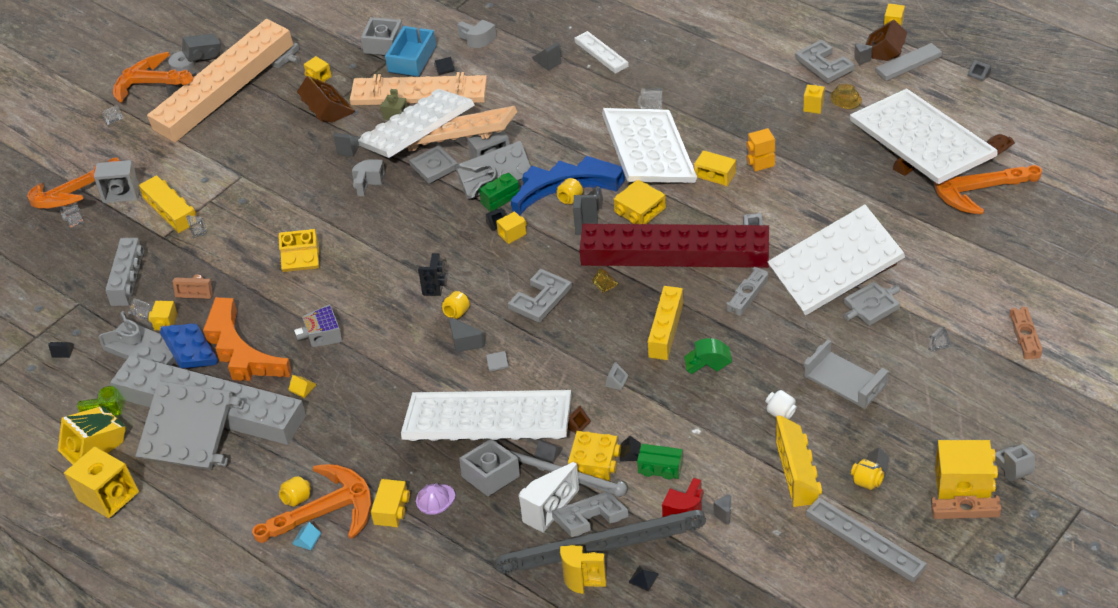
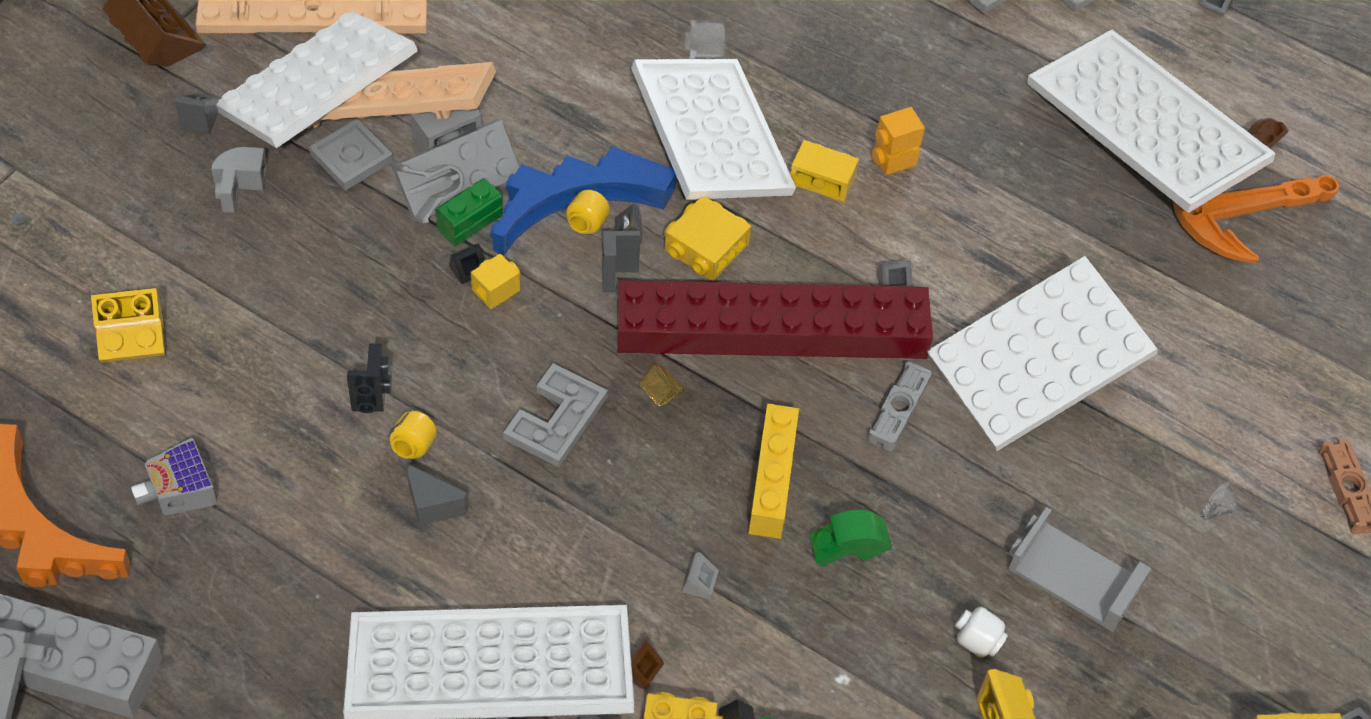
camera: 15 degrees left, 10 degrees up
yellow slope [288,375,316,398] -> none
olive brick [380,89,408,120] -> none
light grey slope [486,351,509,372] -> none
yellow brick [803,84,825,114] -> none
clear yellow piece [830,83,862,109] -> none
light grey plate [843,281,900,326] -> none
reddish brown slope [893,157,915,176] -> none

